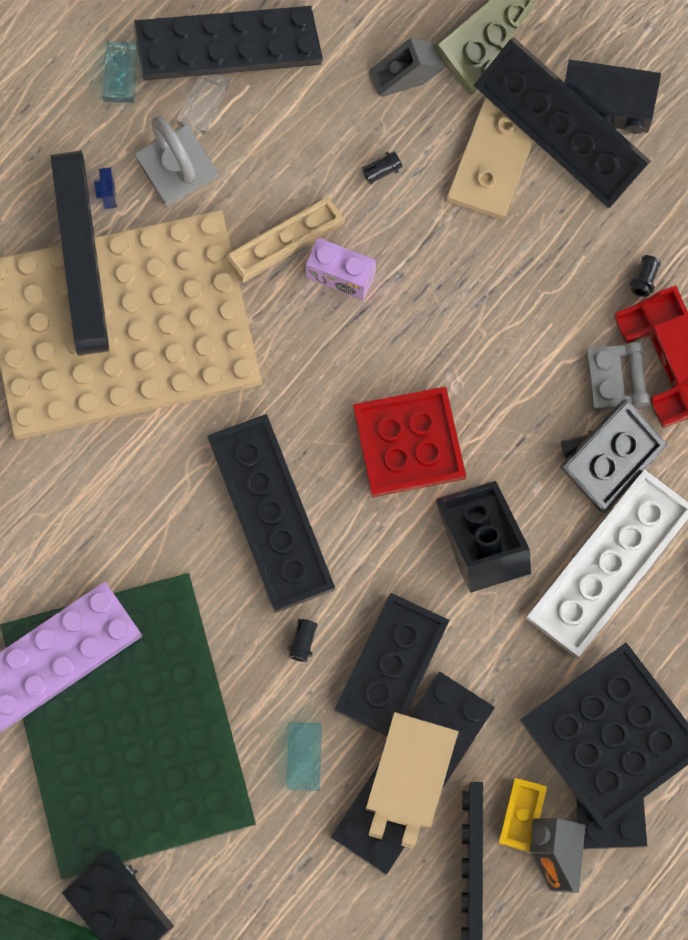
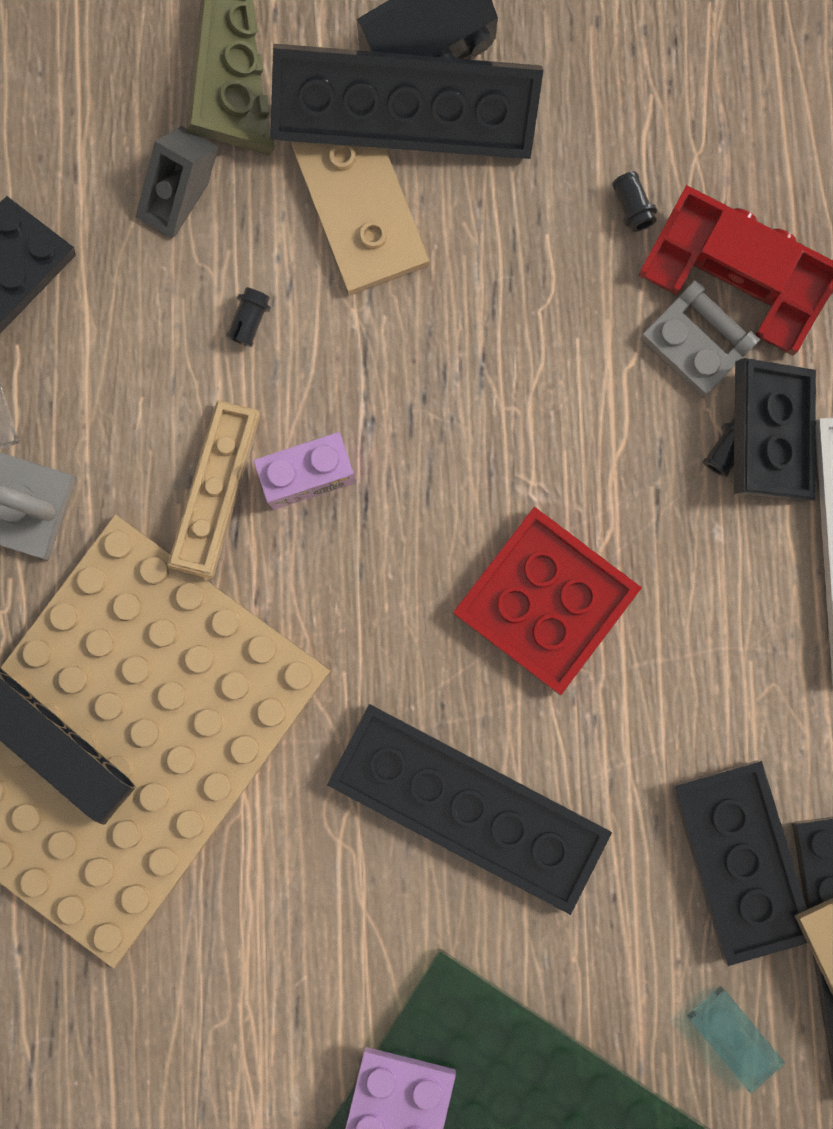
camera: 40 degrees left, 10 degrees up
black pin [287,619,318,662] -> none
black slope [436,481,531,593] -> none

